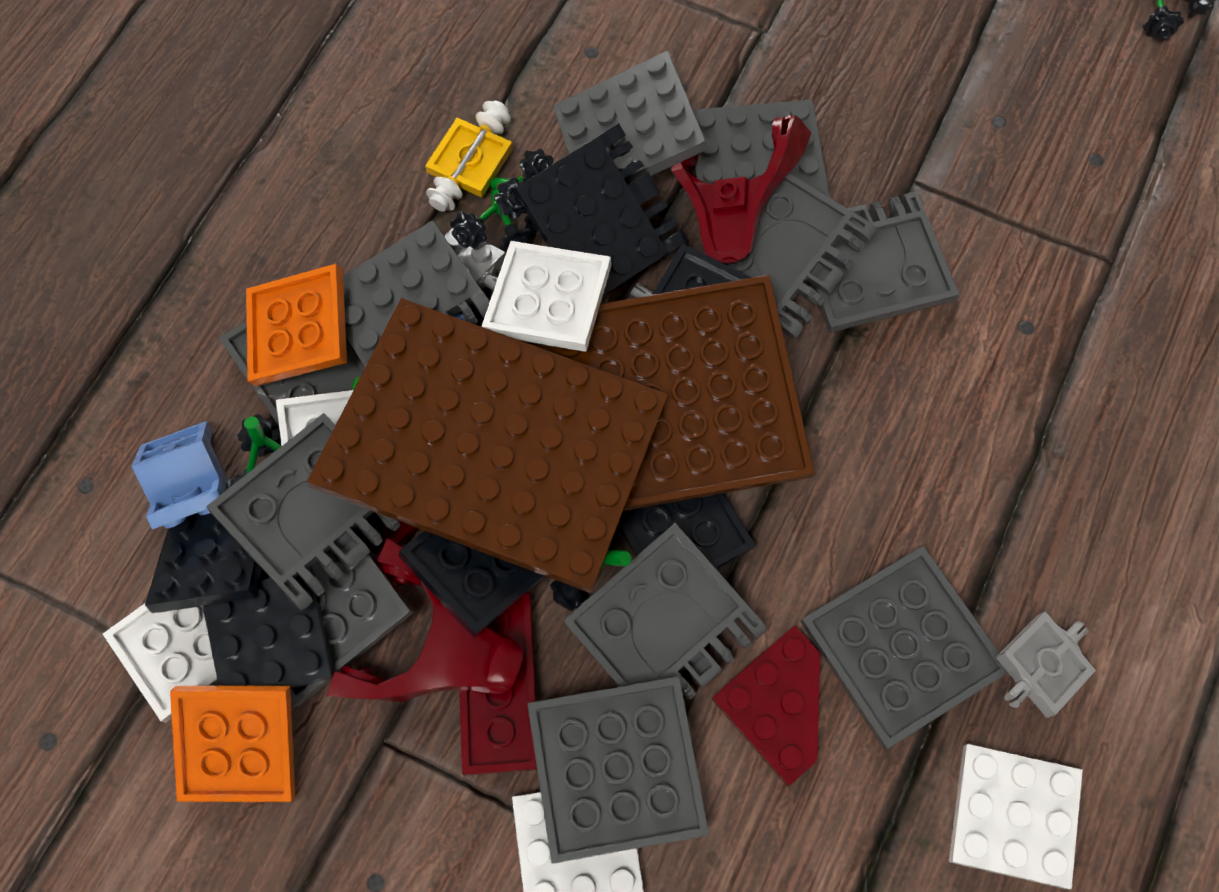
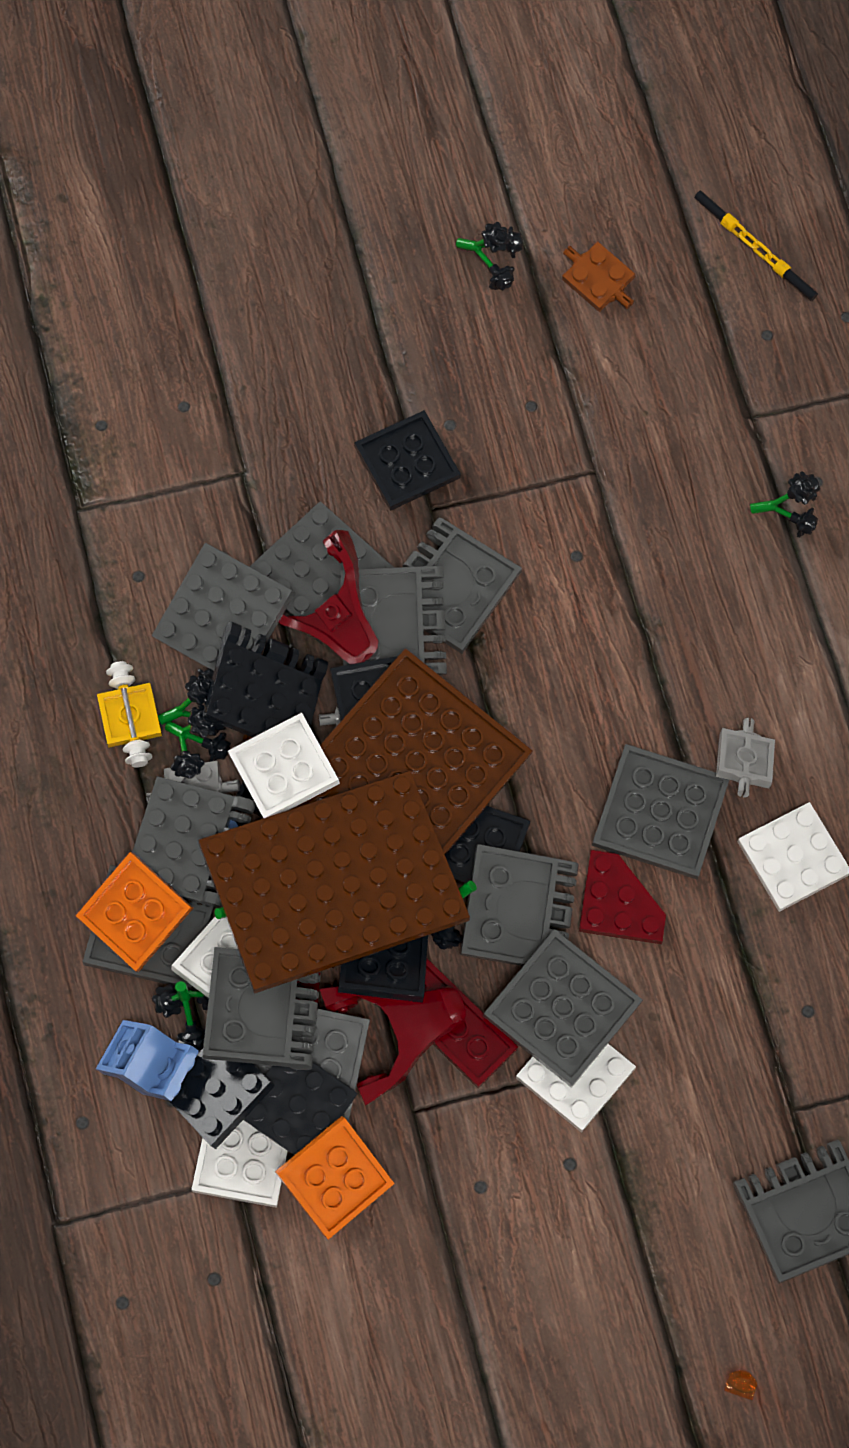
camera: 45 degrees left, 0 degrees up
none -> black plate [354,410,461,511]

